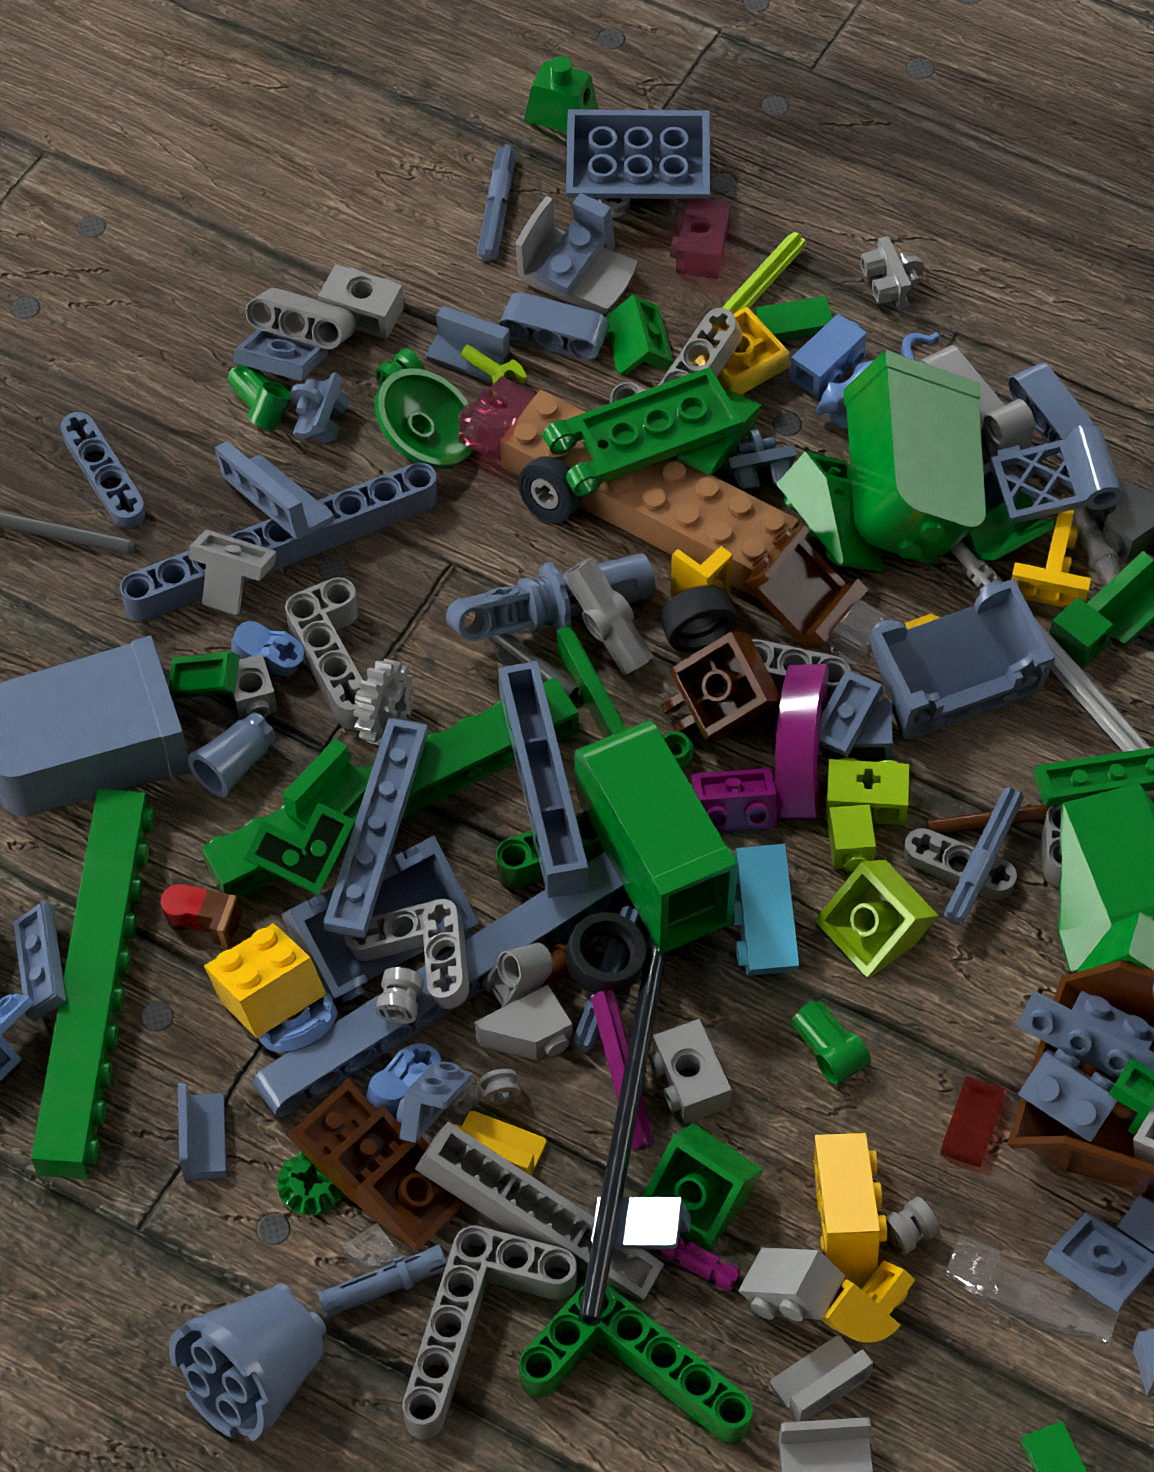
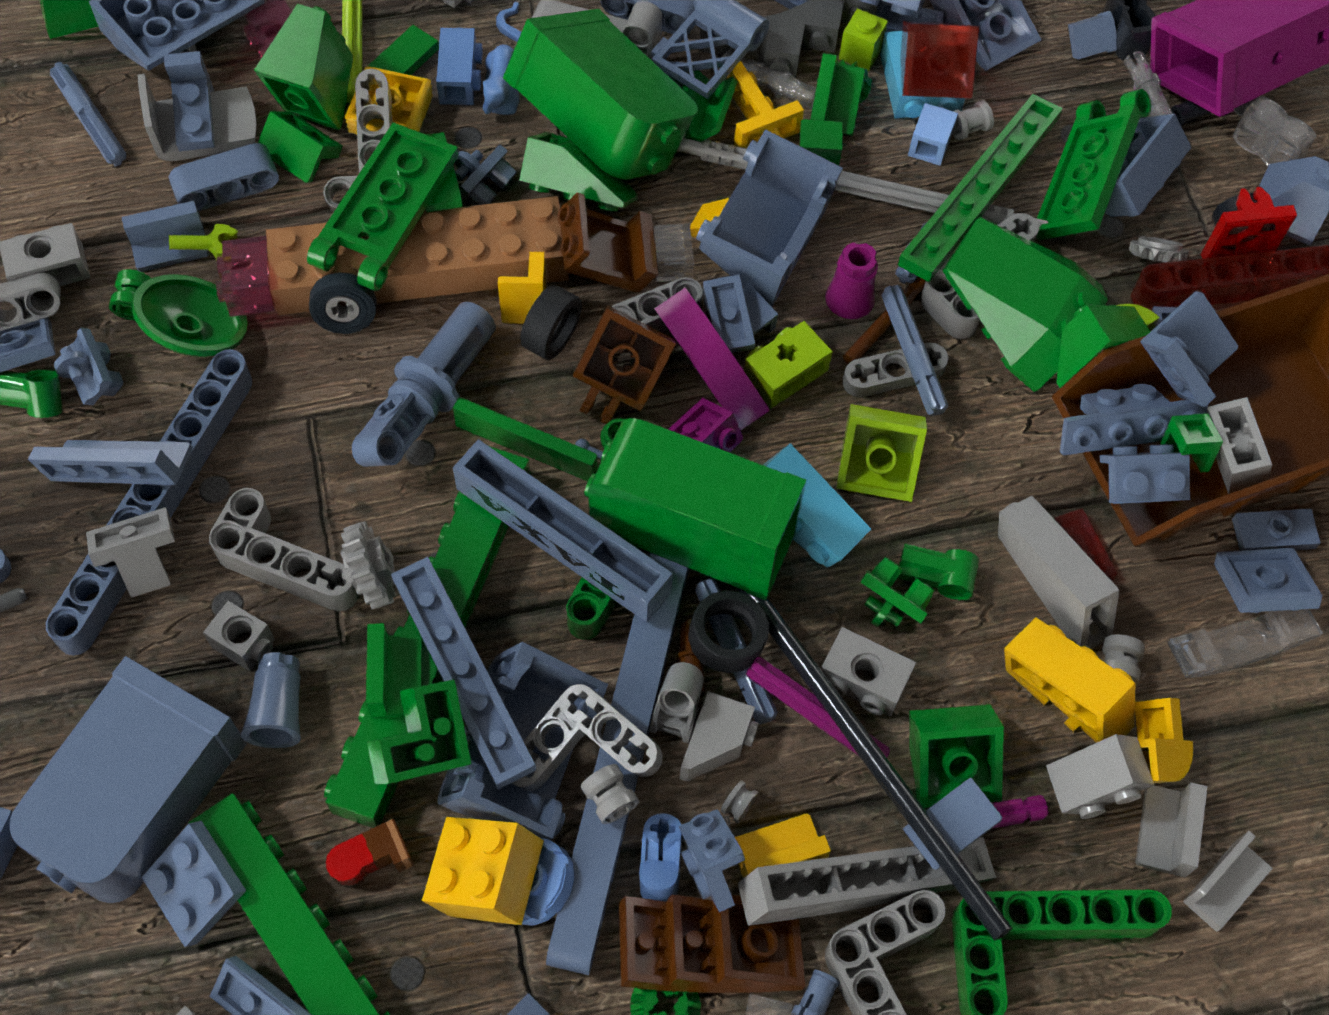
camera: 45 degrees left, 5 degrees up
green tile [168,652,240,699] -> none
medium blue piece [231,621,304,677] -> none
dark grey bar [490,634,579,700] -> none
light grey piece [563,557,653,674] -> none
lime brick [827,804,876,871] -> none
none -> sand blue plate [141,821,246,947]
none -> green slope [254,3,354,130]
none -> magenta plant [825,242,878,319]
none -> green hips [861,557,934,627]
none -> light grey slope [998,496,1120,649]

